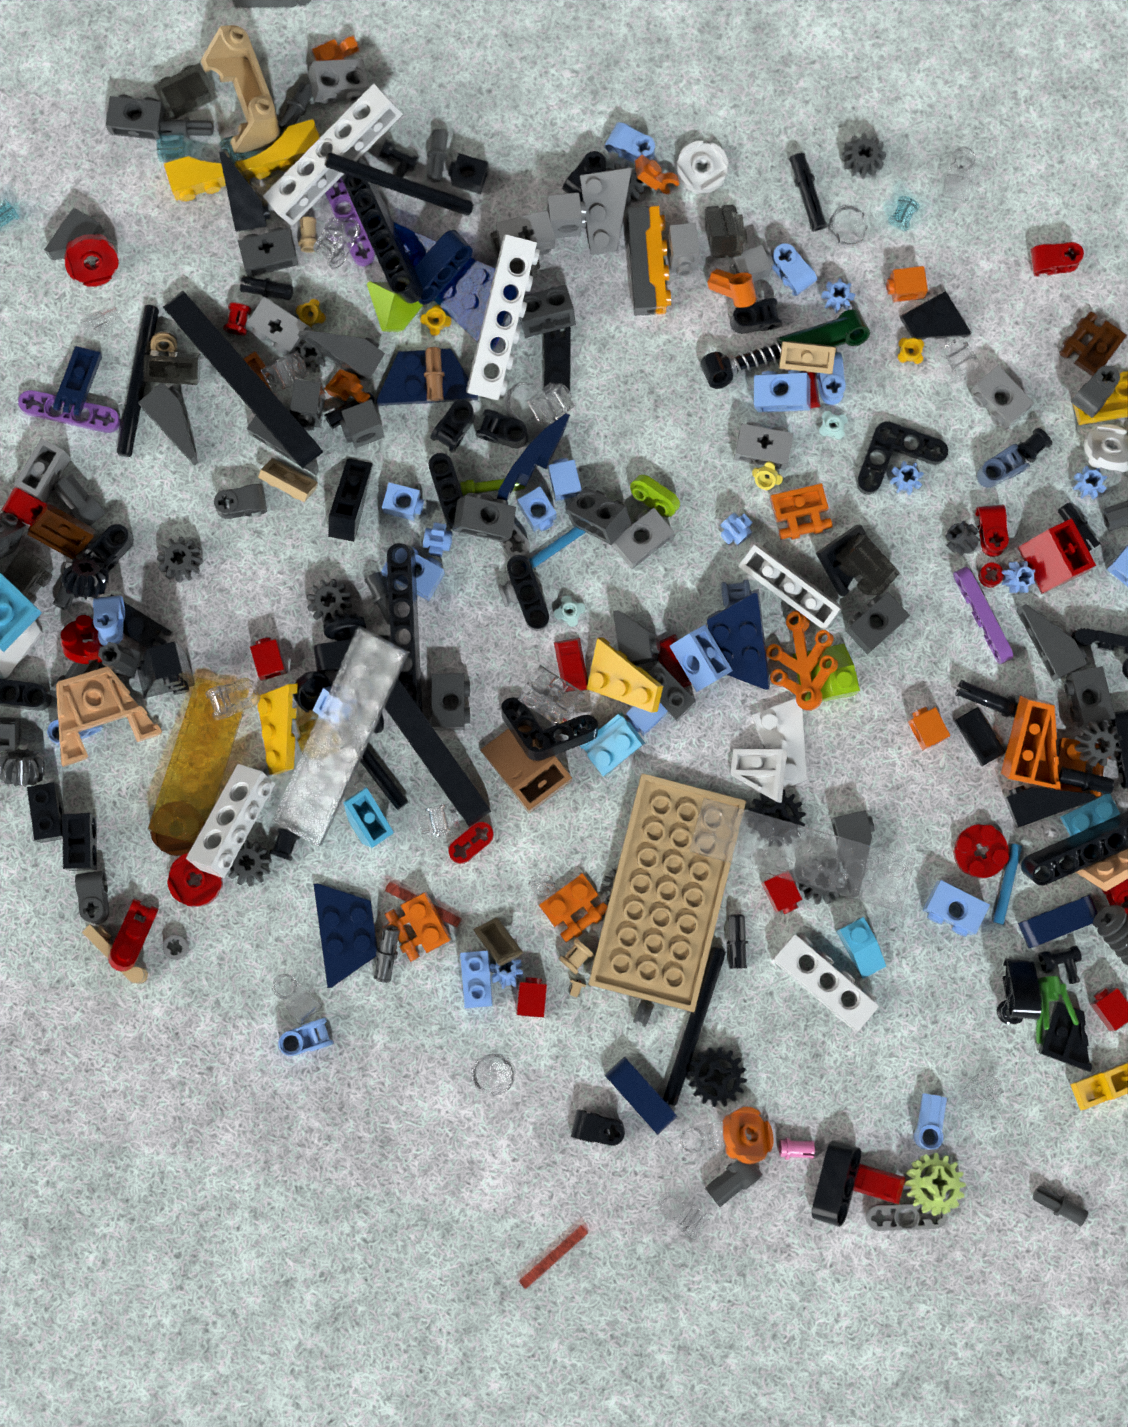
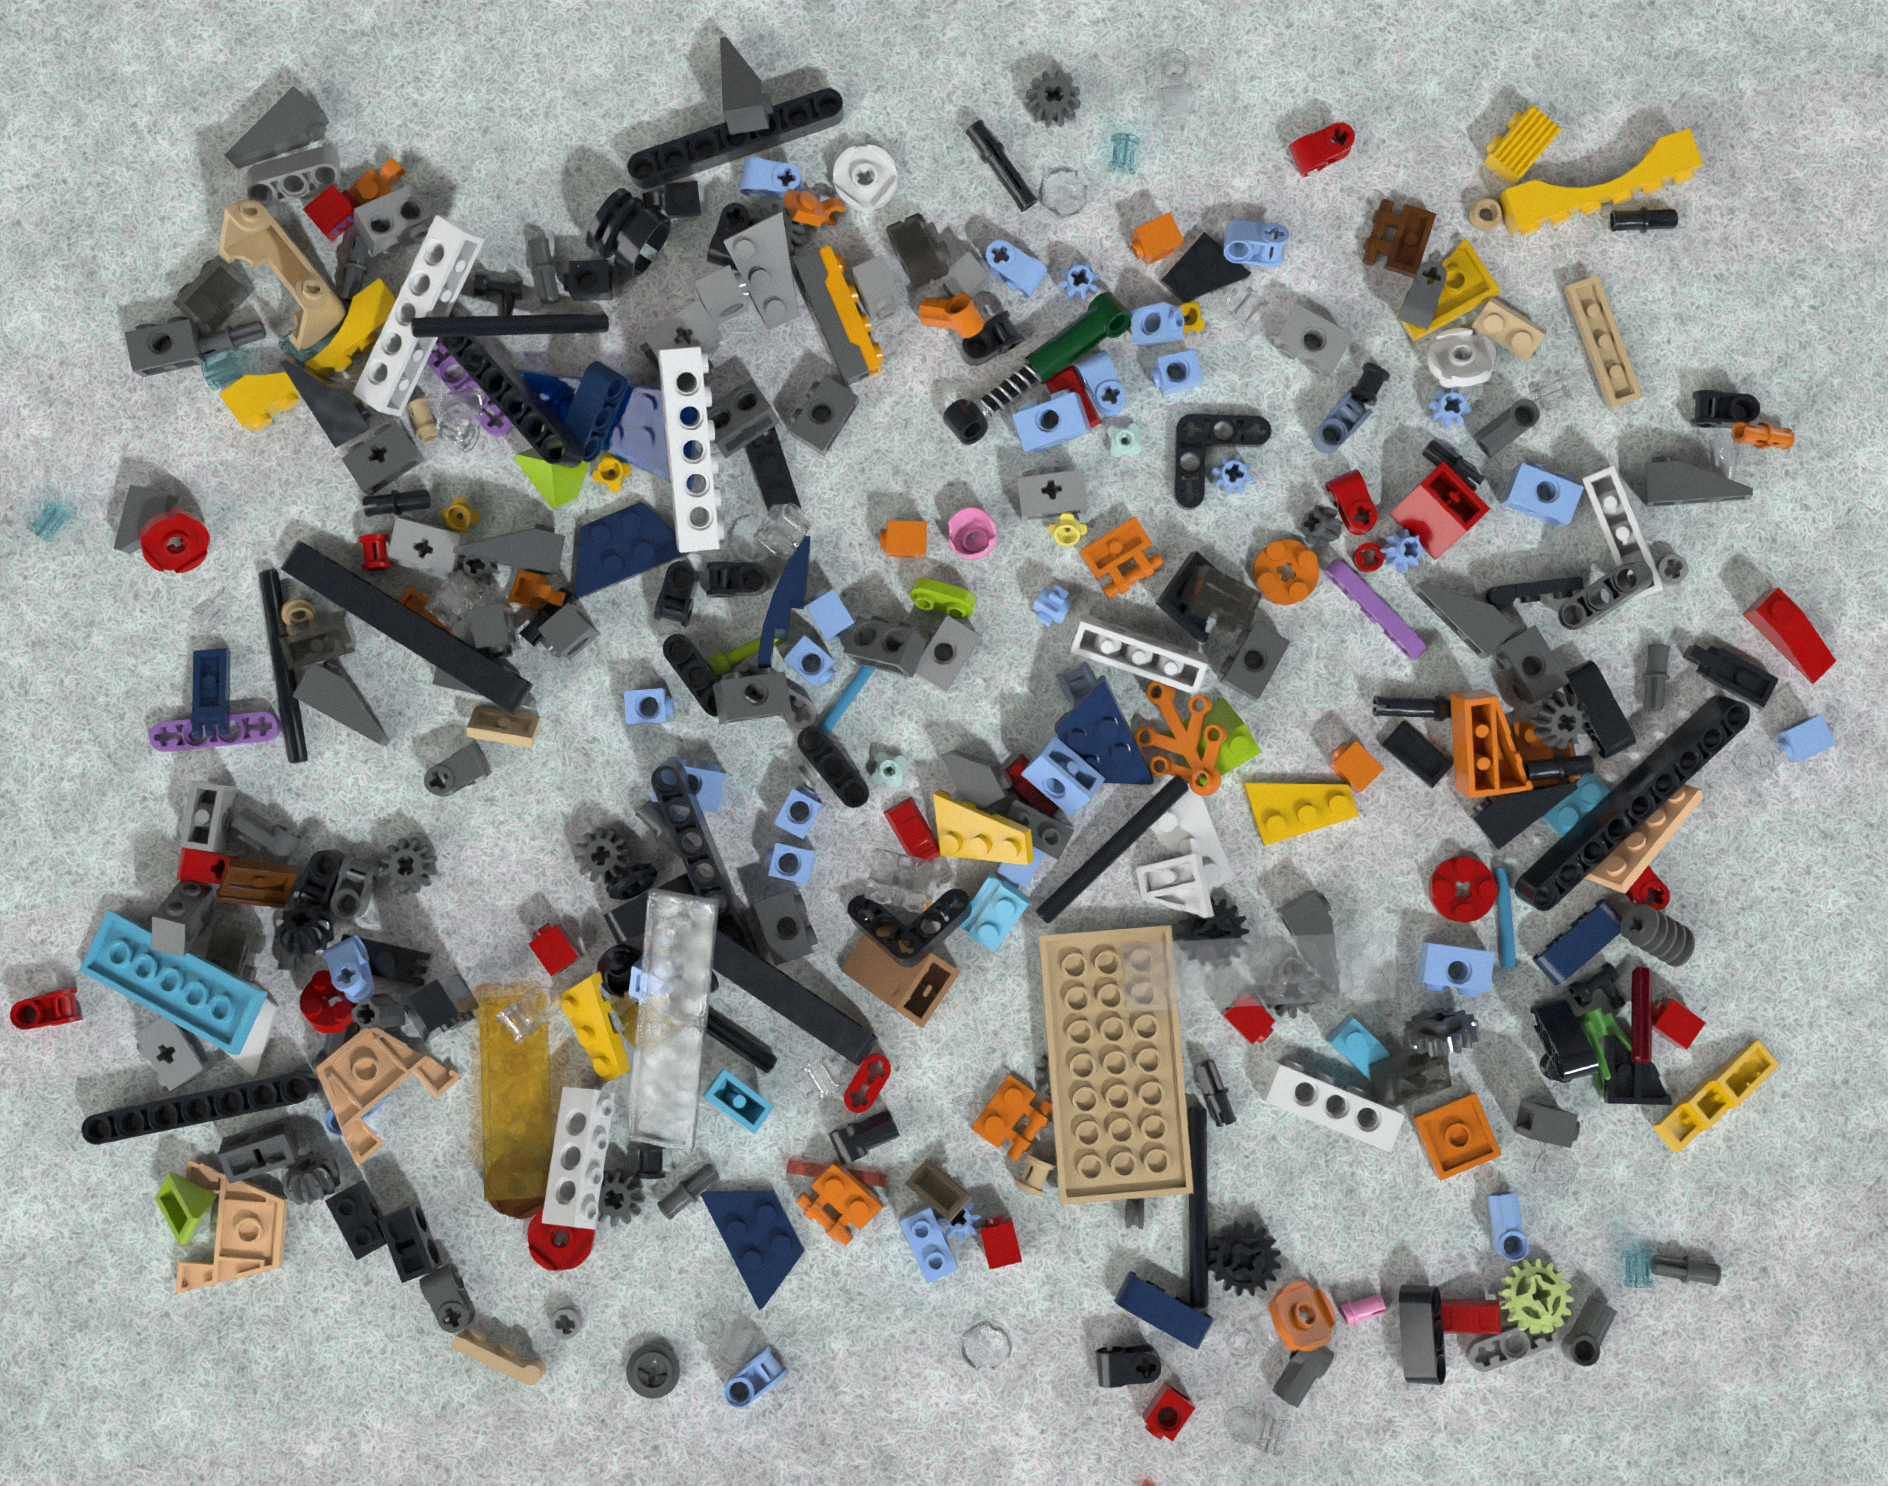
camera: 15 degrees left, 5 degrees up
red plate [108,898,159,972] -> none
black slope [328,458,373,542] -> none
dark grey pin [374,925,400,983] -> none
light blue gear [423,522,453,557] -> none
medium nougat axle [424,347,445,401] -> none
tan piece [570,979,586,997] -> none
tan plate [779,341,836,374] -> none
none -> light grey beam [246,147,341,207]
none -> red brick [303,184,359,242]
none -> dark grey piece [331,853,382,919]
none -> black wheel [585,188,672,278]
none -> dark grey gear [626,1343,680,1399]
none -> black beam [627,88,844,189]
none -> black plate [642,181,701,219]
none -> dark grey axle [657,1163,720,1220]
none -> dark grey slope [720,37,774,134]
none -> light blue brick [764,843,816,884]
none -> light blue brick [773,786,823,840]
none -> dark grey brick [788,375,859,456]
none -> black piece [828,1109,900,1165]
none -> orange brick [880,520,927,559]
none -> bright pink hair [948,506,998,561]
none -> black axle [1036,776,1189,924]
none -> light blue brick [1130,302,1184,347]
none -> red brick [1142,1381,1195,1442]
none -> light blue brick [1151,348,1204,396]
none -> light blue piece [1224,219,1289,268]
none -> yellow wing [1243,783,1359,846]
none -> orange plate [1252,539,1319,606]
none -> clear smoke brick [1368,1049,1452,1107]
none -> dark grey gear [1404,1007,1480,1057]
none -> orange plate [1412,1092,1502,1181]
none -> dark grey brick [1514,1099,1580,1148]
none -> dark grey piece [1561,1296,1618,1367]
none -> clear light blue bush [1621,1249,1654,1288]
none -> dark red axle [1631,967,1652,1064]

